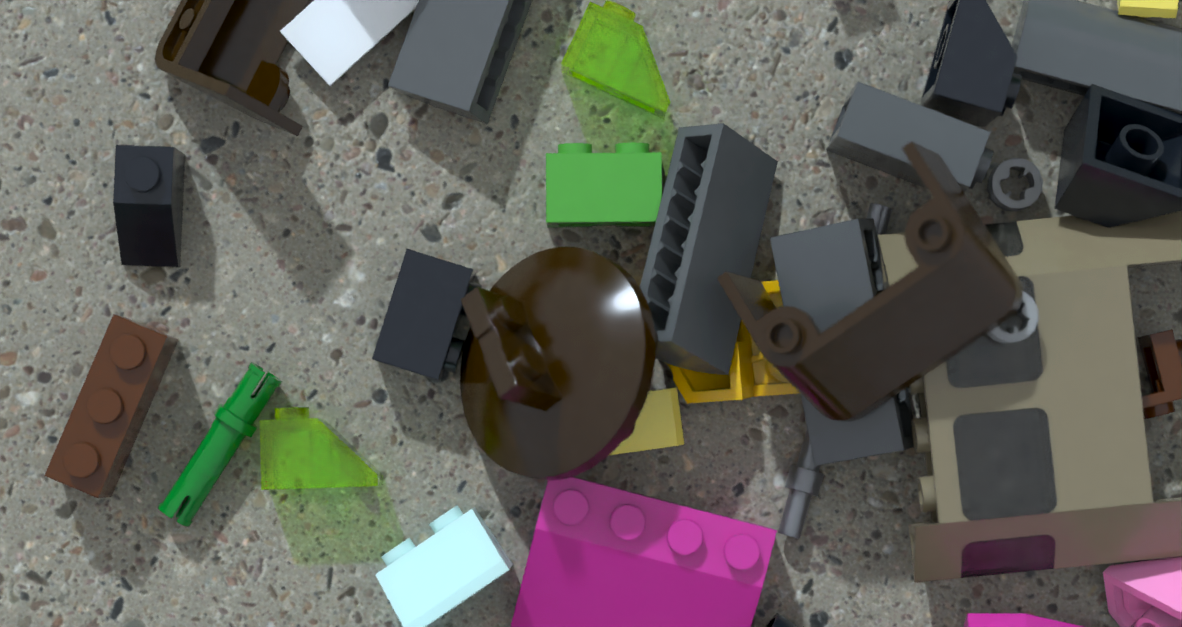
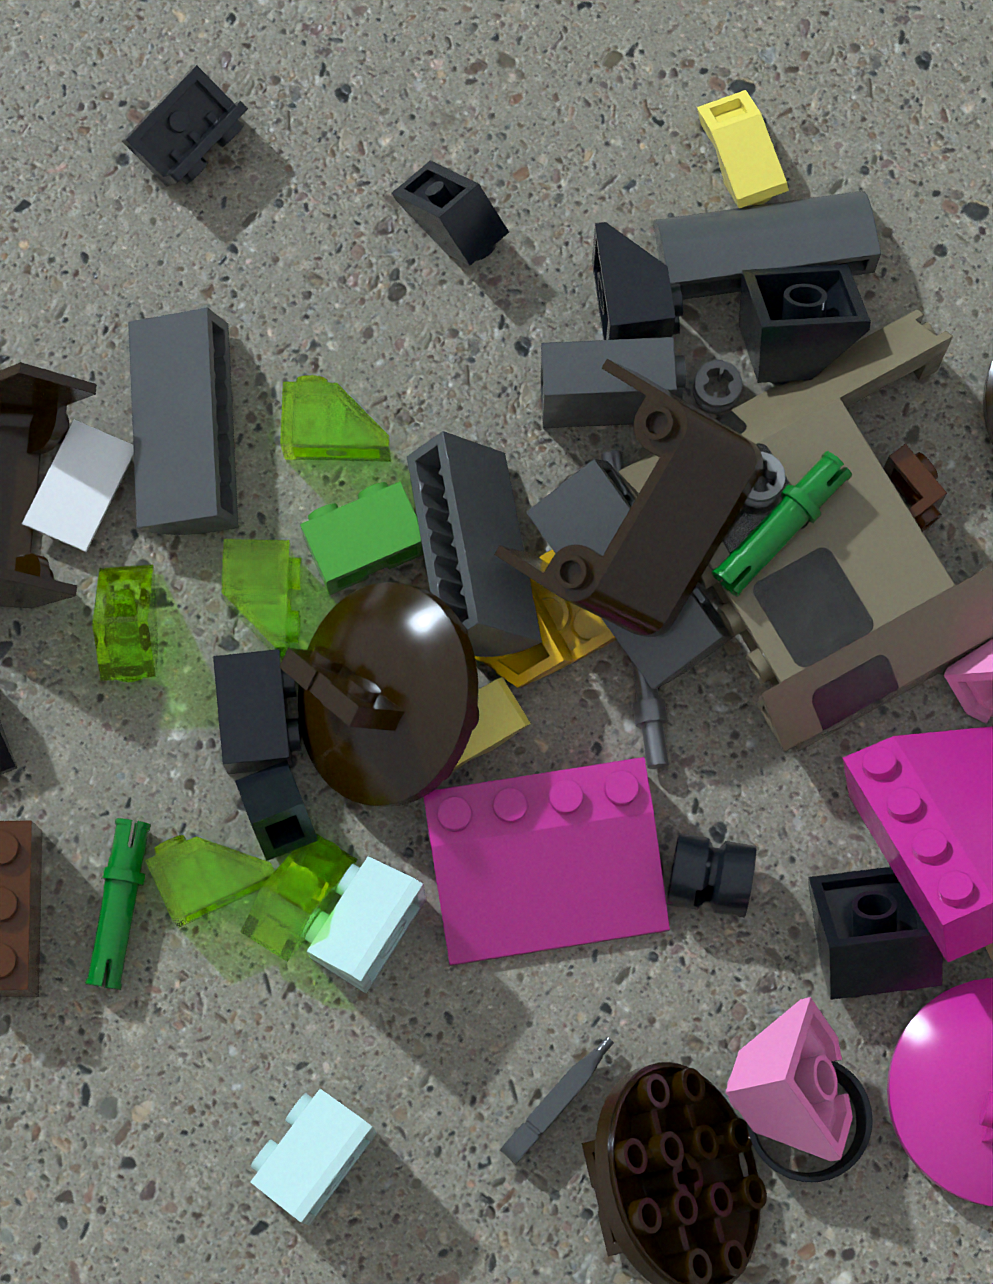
camera: 25 degrees left, 10 degrees down
none -> clear neon green slope [92,564,158,682]
none -> clear neon green slope [221,539,303,659]
none -> black brick [235,760,319,861]
none -> clear neon green slope [241,834,358,962]
none -> green pin [711,451,852,597]

